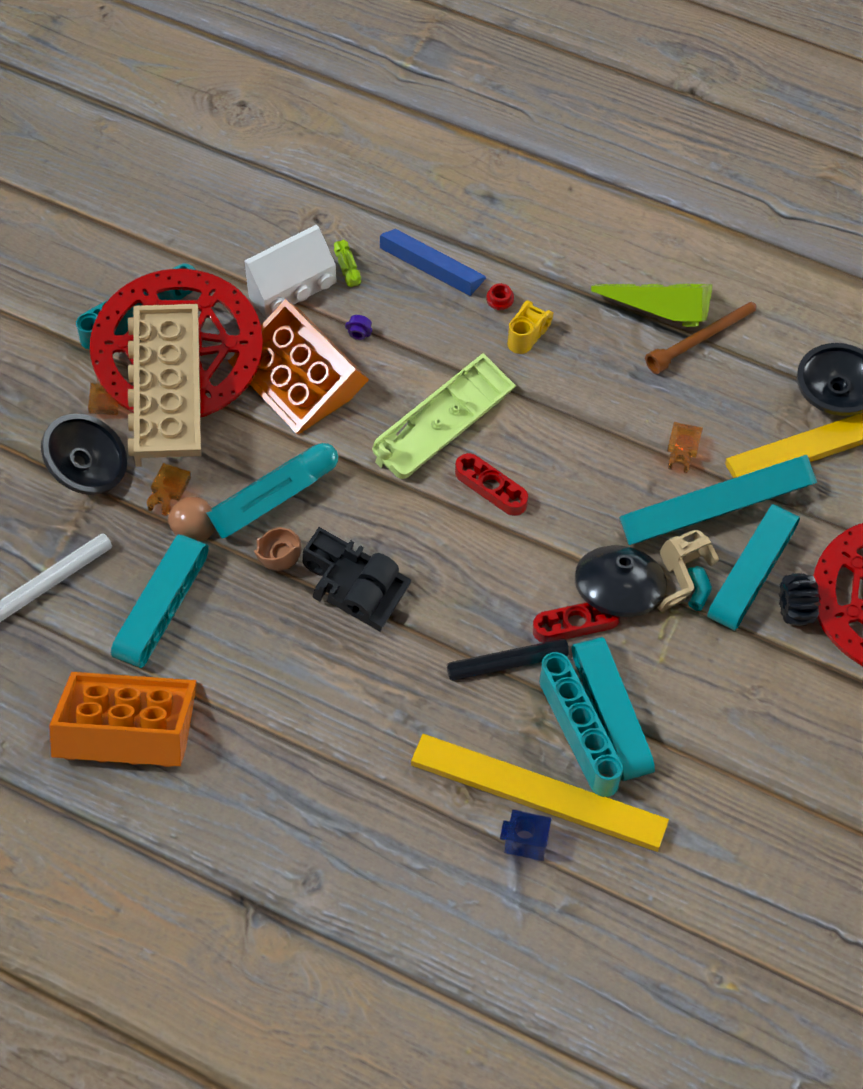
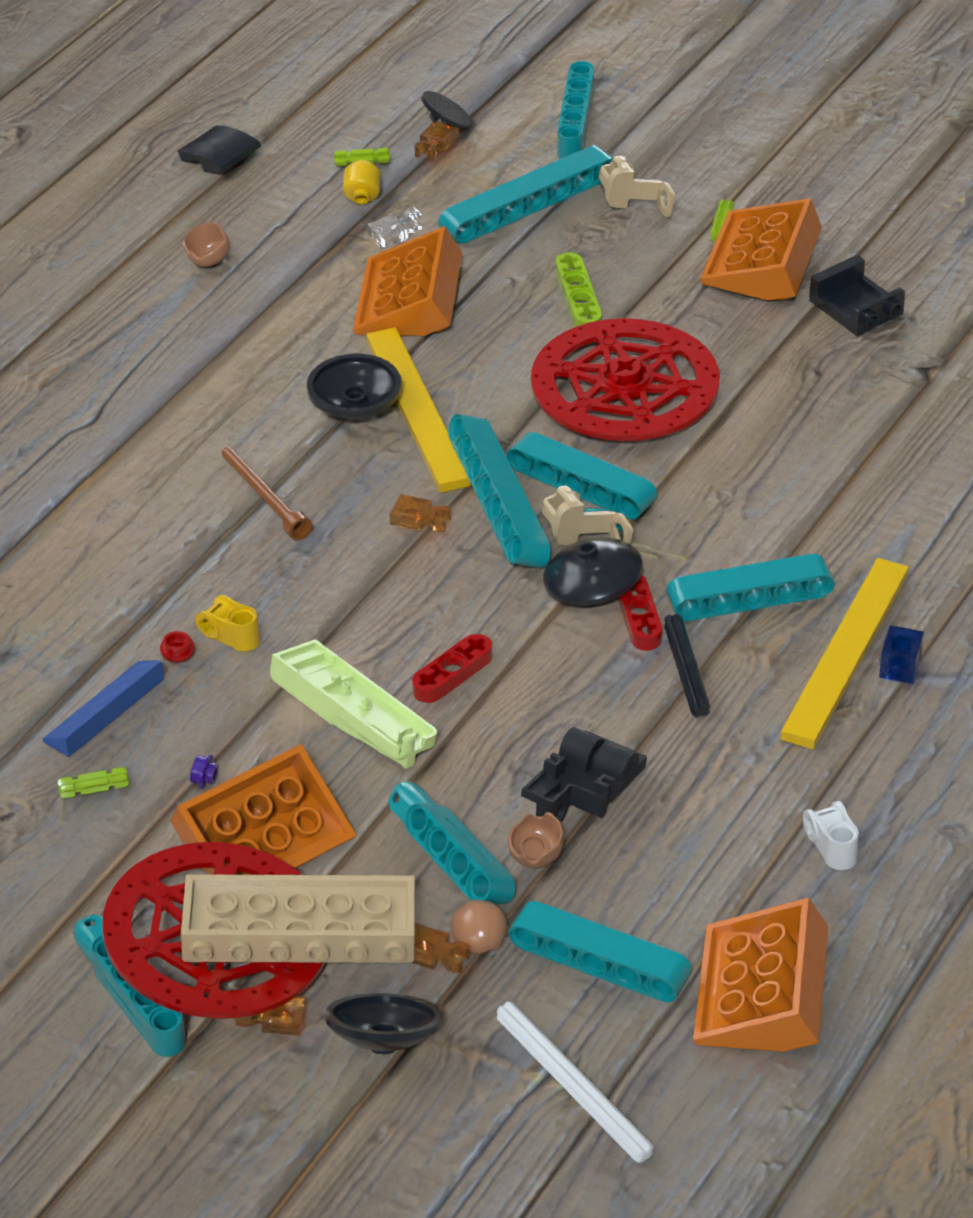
camera: 85 degrees left, 15 degrees down
white slope [244,225,337,319] -> none
teal beam [539,652,623,797] -> none
lime wedge [591,284,713,327] -> none
black gear [779,573,820,626] -> none
none -> white piece [802,801,859,870]

